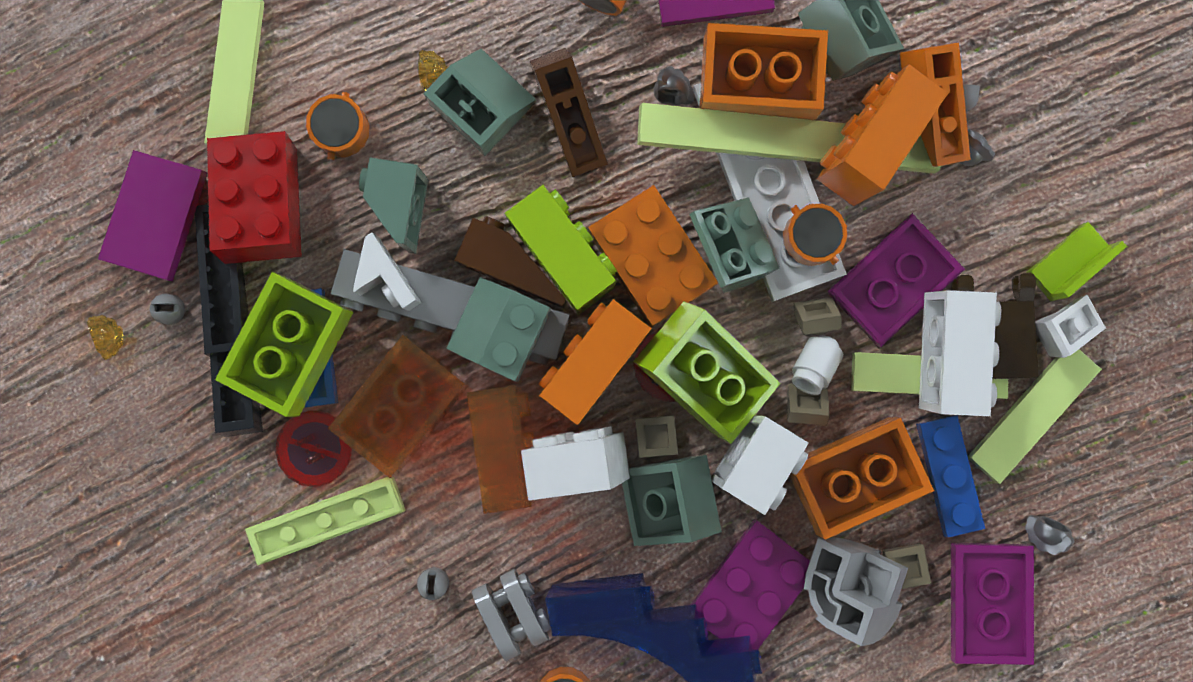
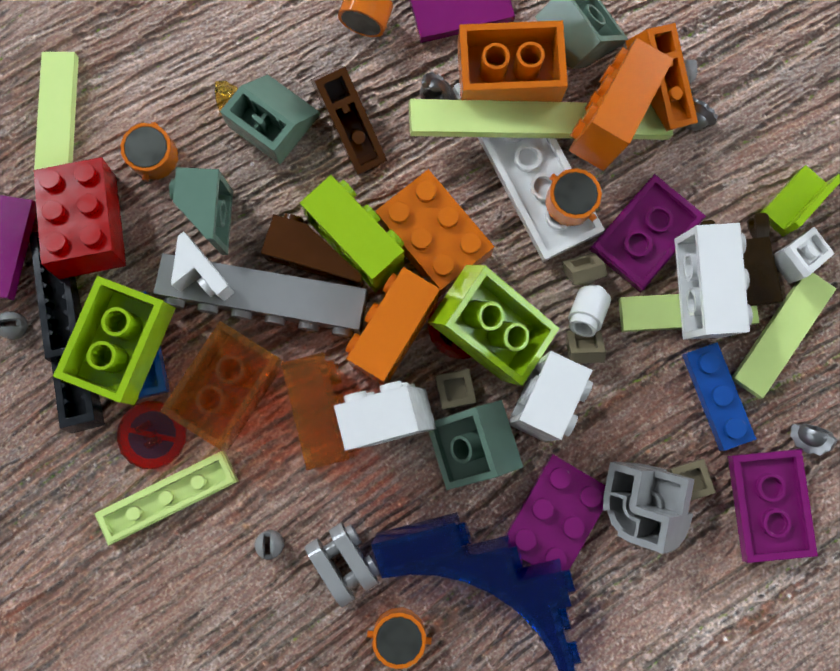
camera: 10 degrees left, 5 degrees down
sand green slope [446,277,551,382] -> none
sand green slope [689,197,779,293] -> none
orange brick [790,417,934,540] -> none

